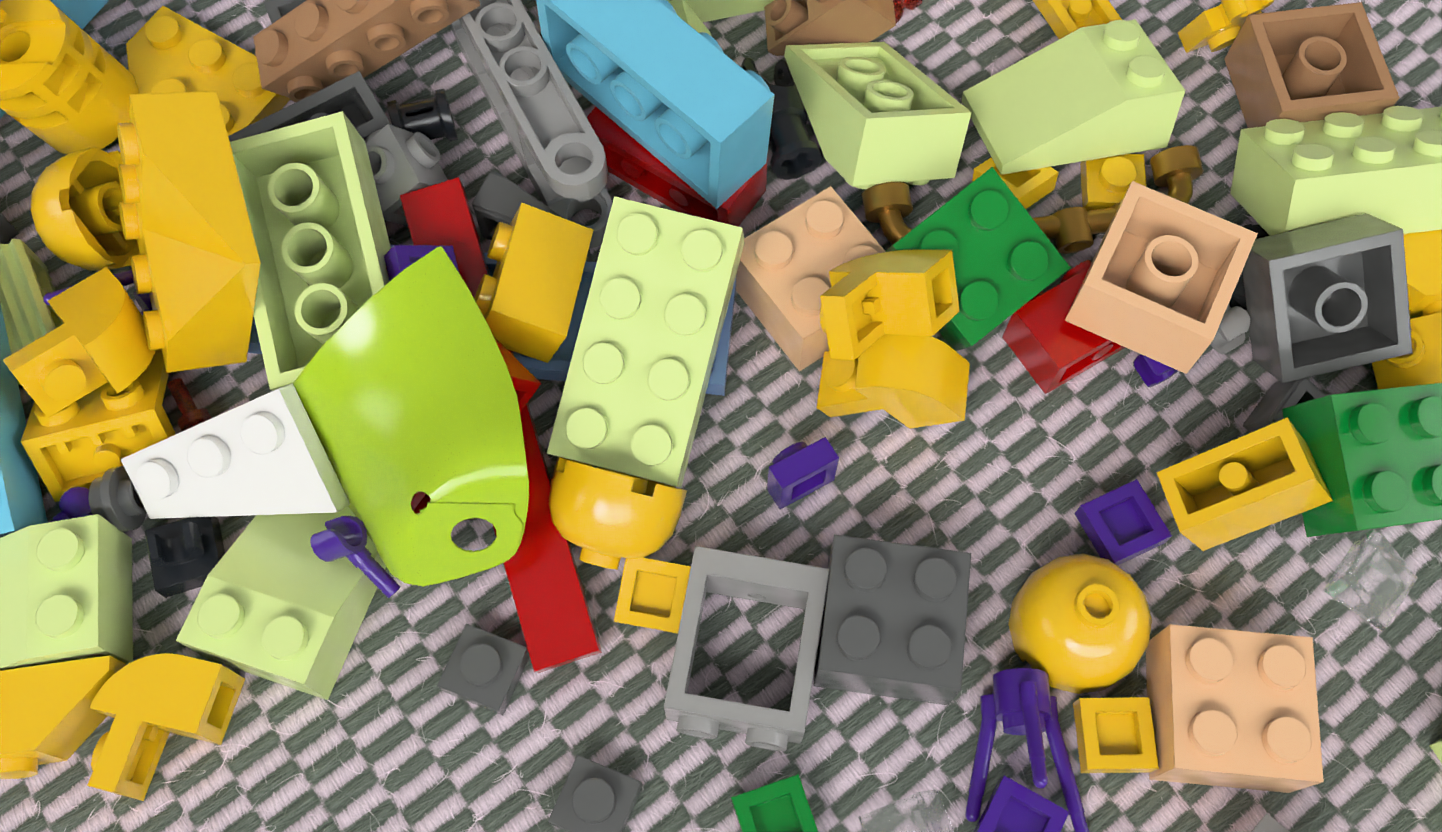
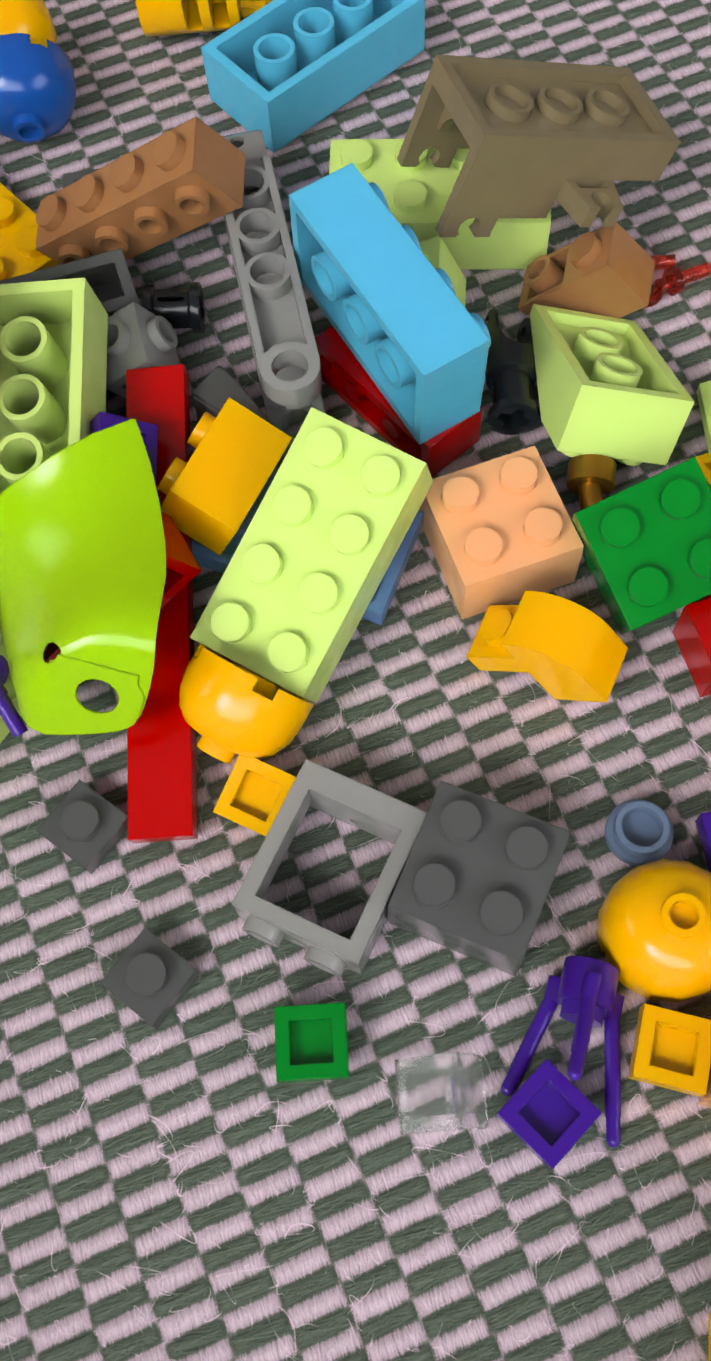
camera: 20 degrees right, 0 degrees up
dark purple plate [767,437,839,510] -> none
yellow brick [820,250,960,360] -> none
none -> sand blue plate [605,799,674,866]

